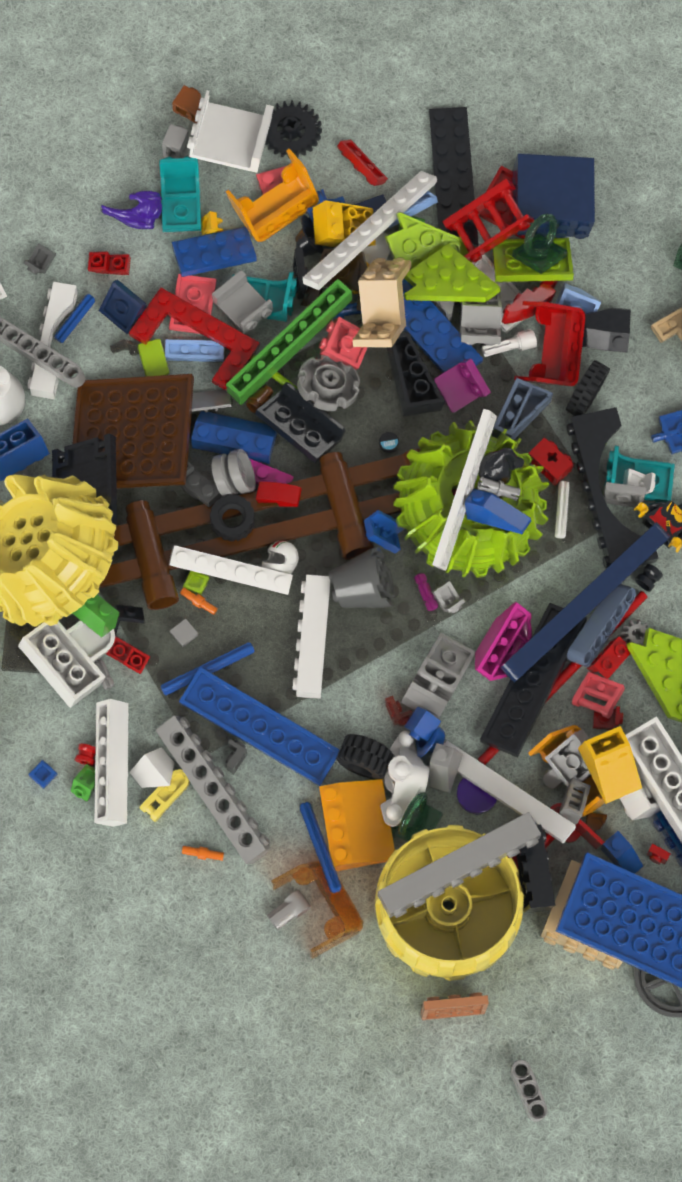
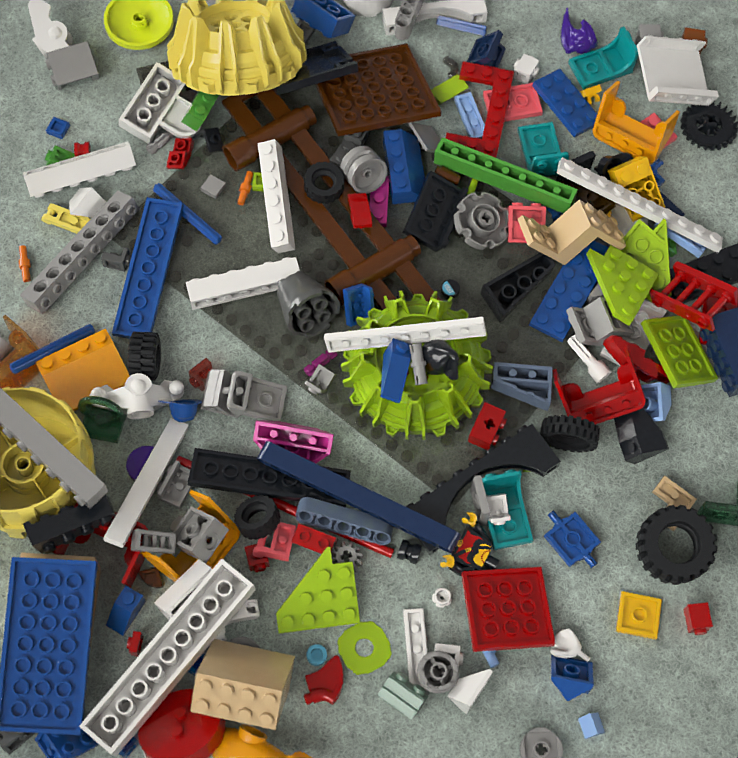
camera: 70 degrees right, 5 degrees down
red slope [88,251,131,275] -> none
light grey panel [212,270,273,333] -> none
white helmet [261,541,299,574] -> none
red plate [337,139,388,186] -> none
blue brick [404,707,441,742] -> none
light grey slope [430,743,463,793] -> none
magenta bracket [433,359,491,413] -> none
clear green tile [512,213,567,274] -> none
white axle [555,481,569,539] -> none
yellow slope [578,726,642,804] -> none
none -> light grey bracket [156,460,192,509]
none -> black tyre [234,495,281,540]
none -> white brick [513,53,540,84]

